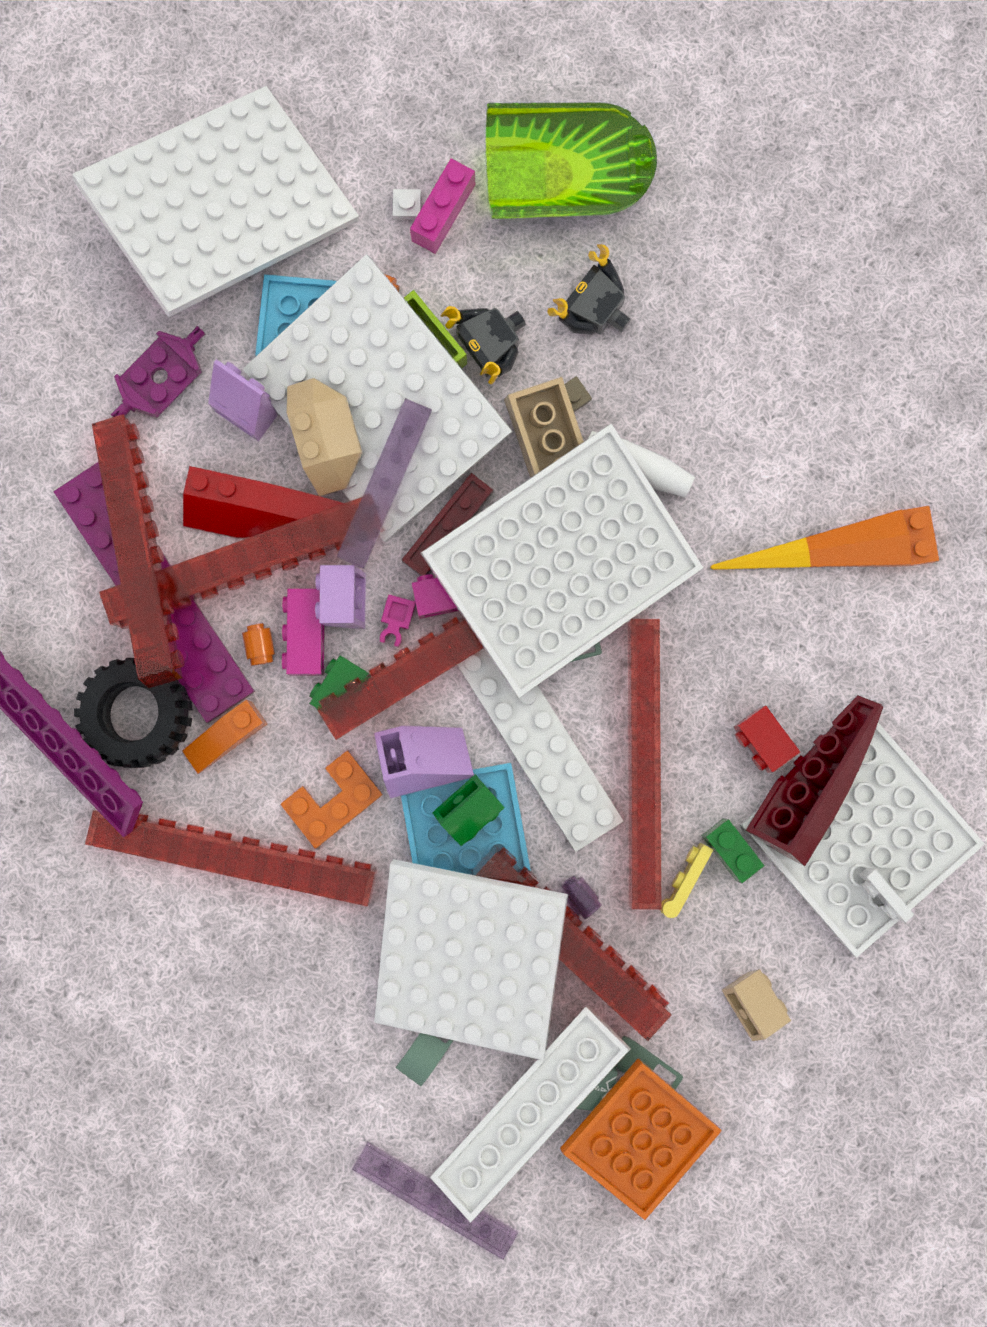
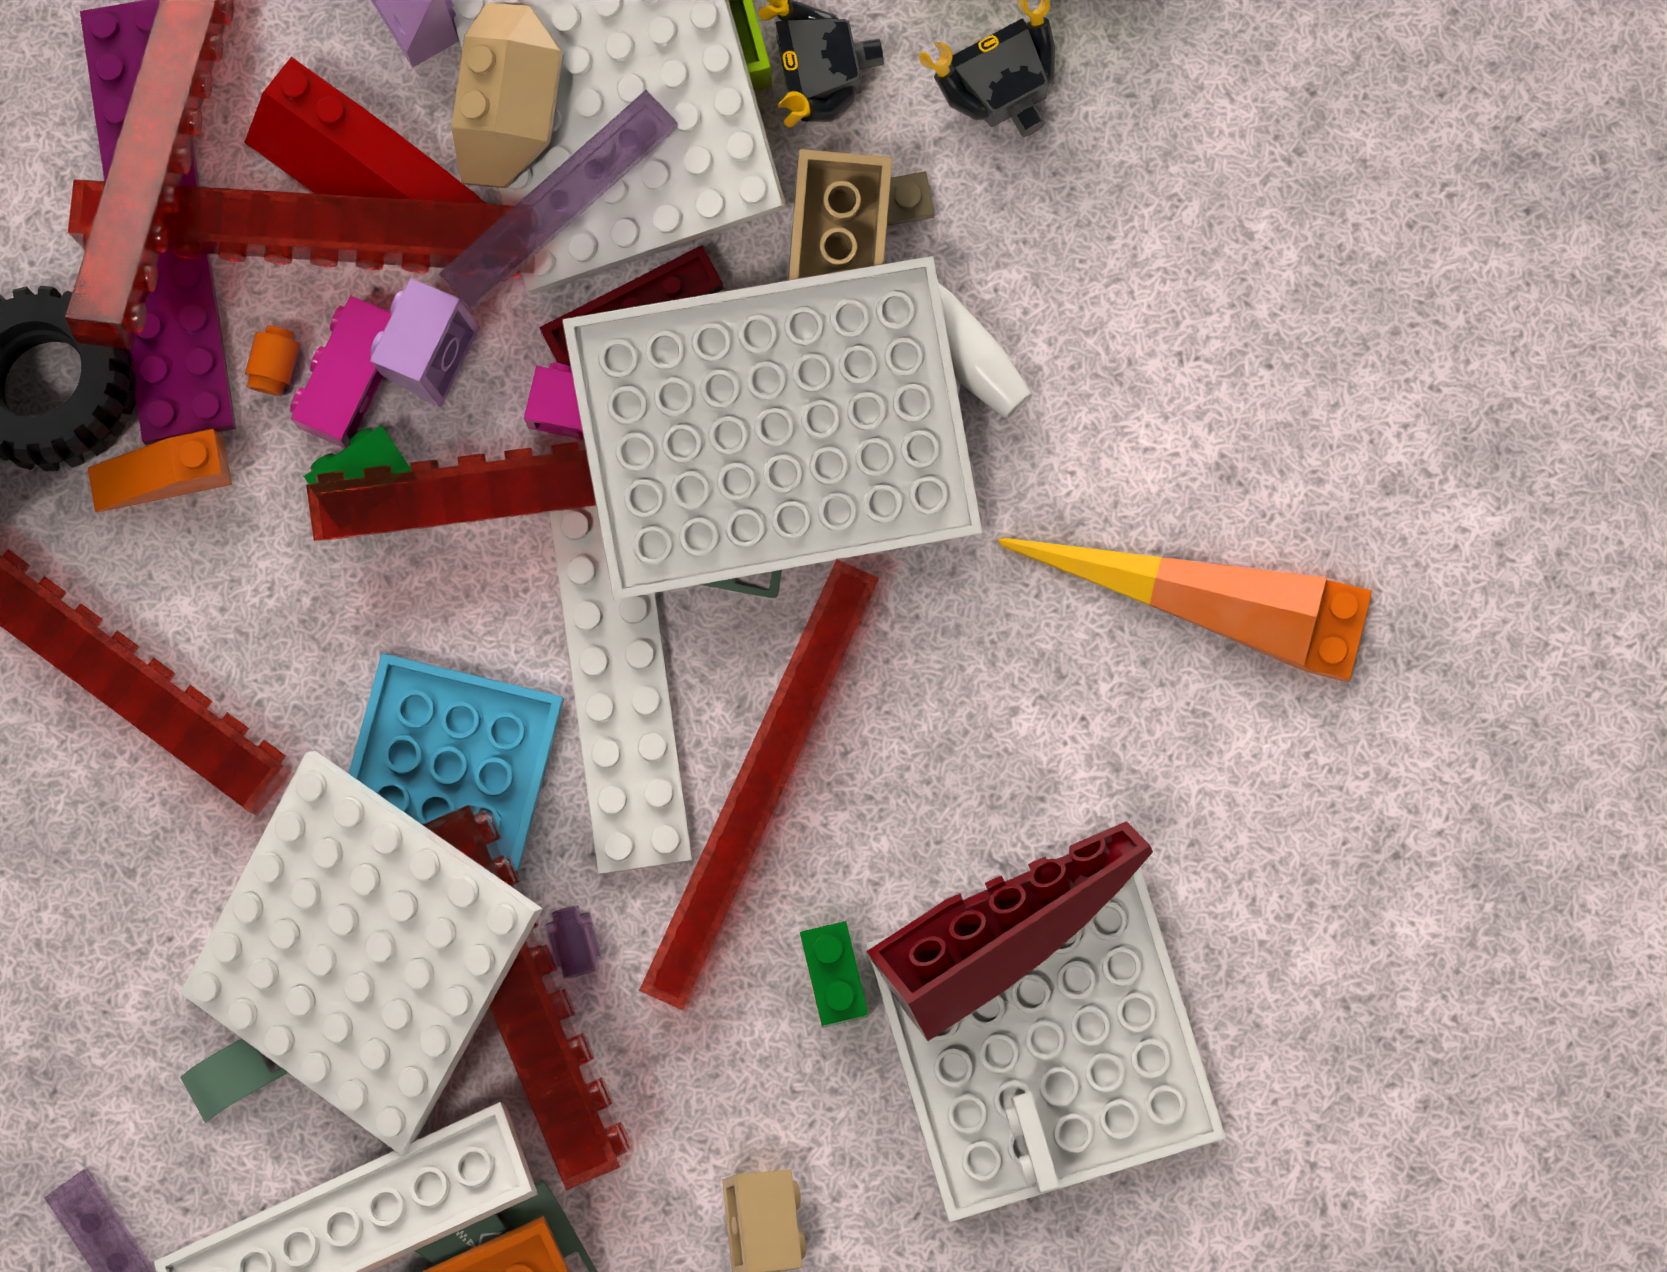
camera: 25 degrees right, 5 degrees down
orange plate [280,750,383,849] -> none
lavender slope [374,726,474,798] -> none
dark pink plate [380,594,416,647] -> none
green brick [432,774,505,847] -> none
light yellow plate [659,843,713,918] -> none
red brick [733,705,800,773] -> none

